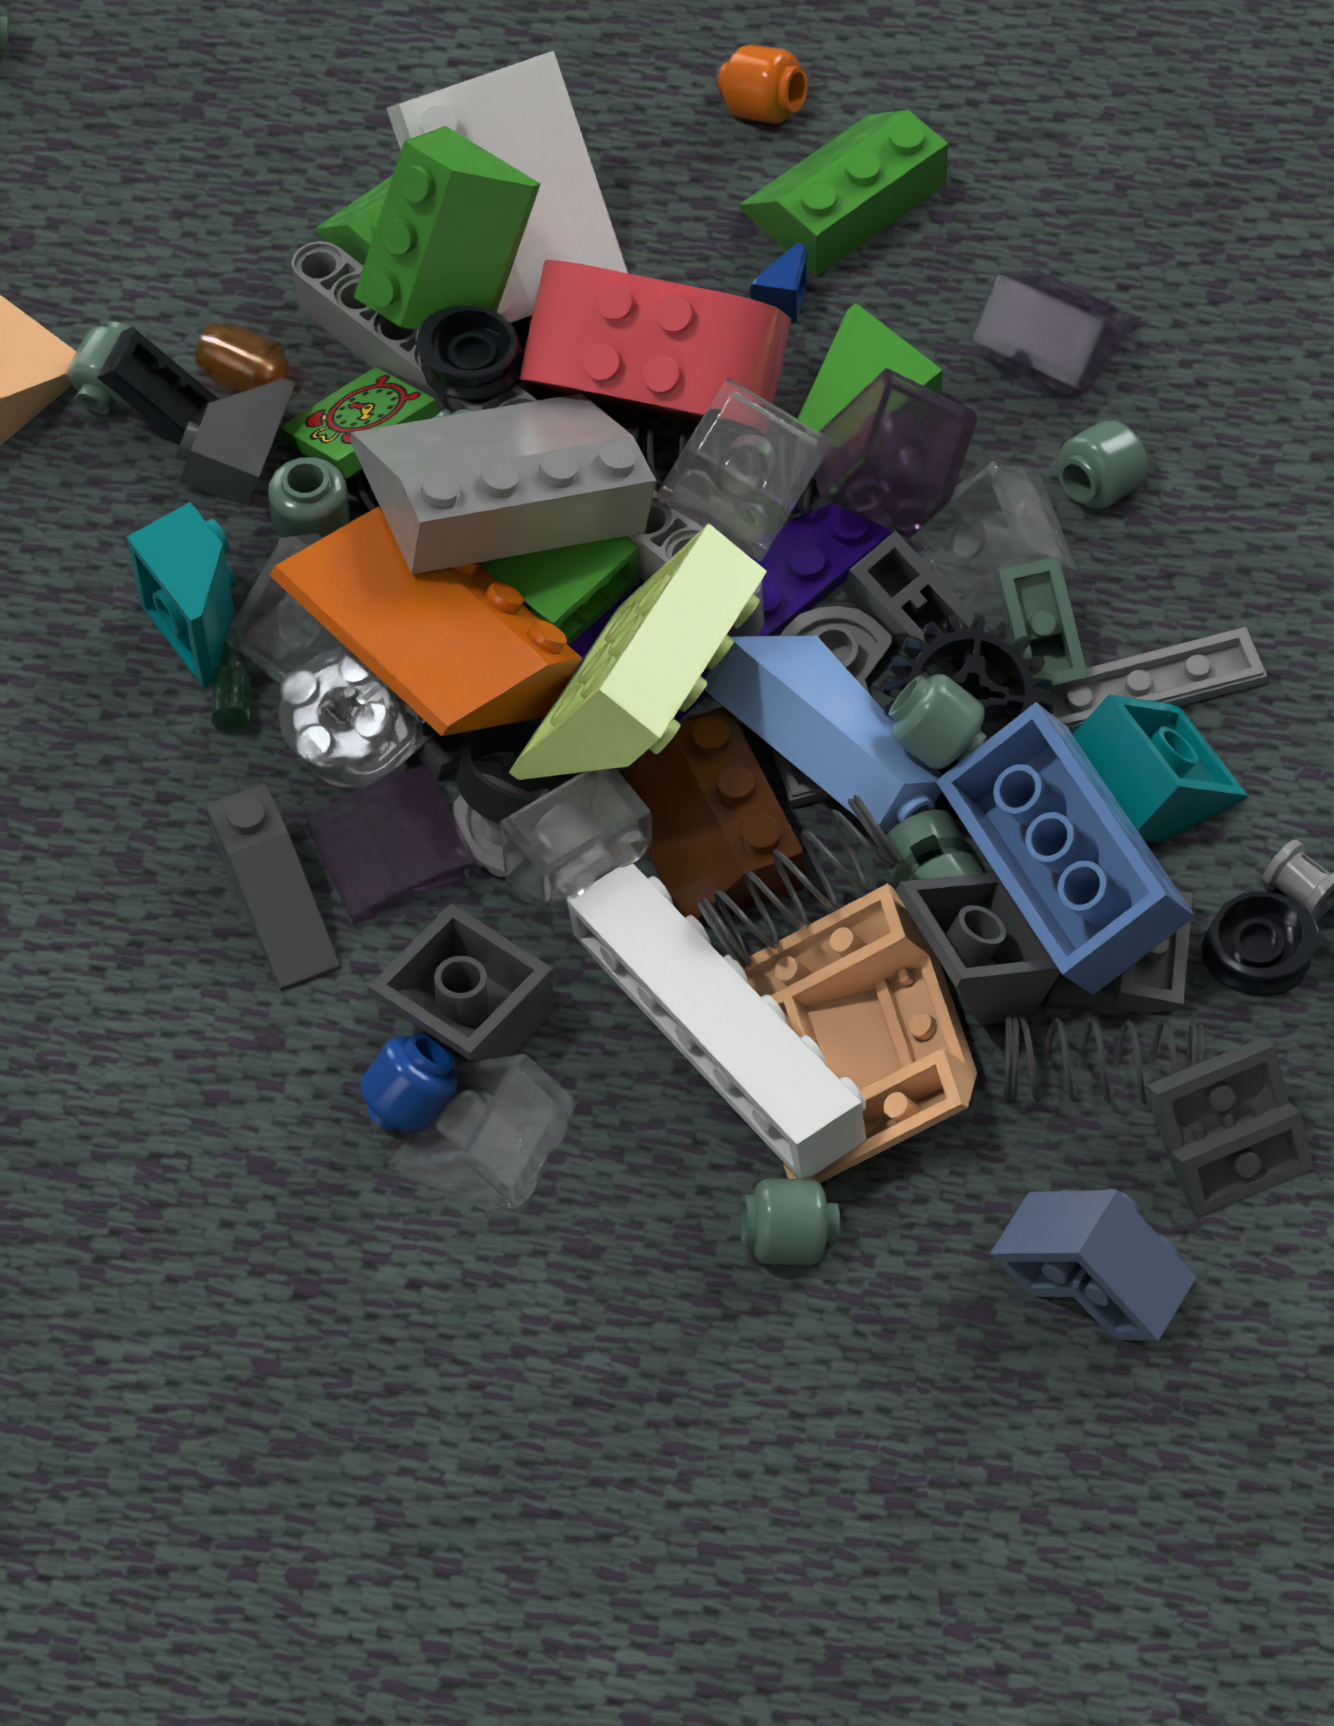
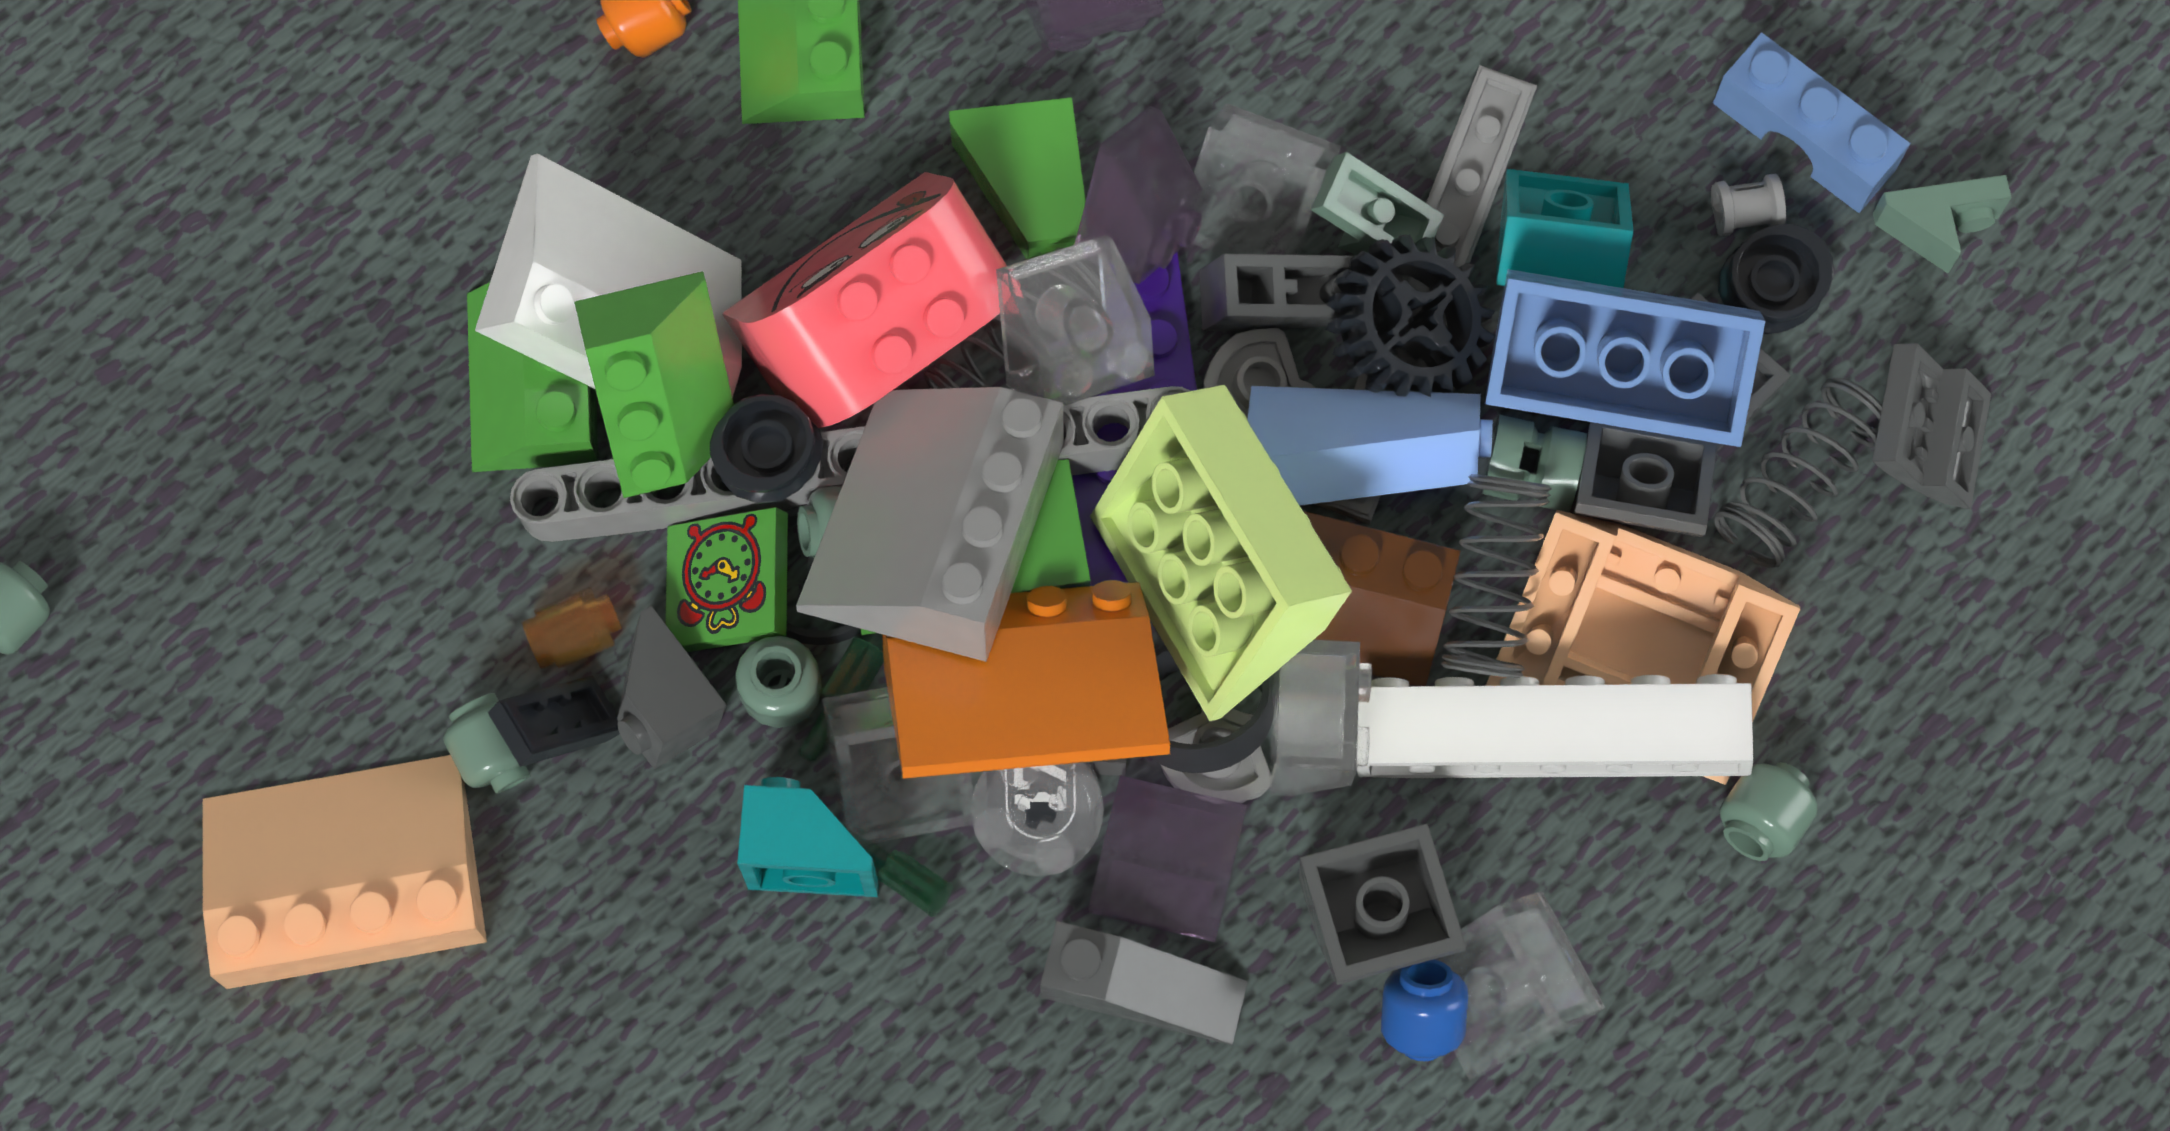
camera: 55 degrees left, 15 degrees up
blue slope [750,243,808,324] -> none
sand green head [889,674,986,770] -> none
sand blue brick [990,1189,1197,1341] -> none
sand green head [1058,420,1148,509] -> none

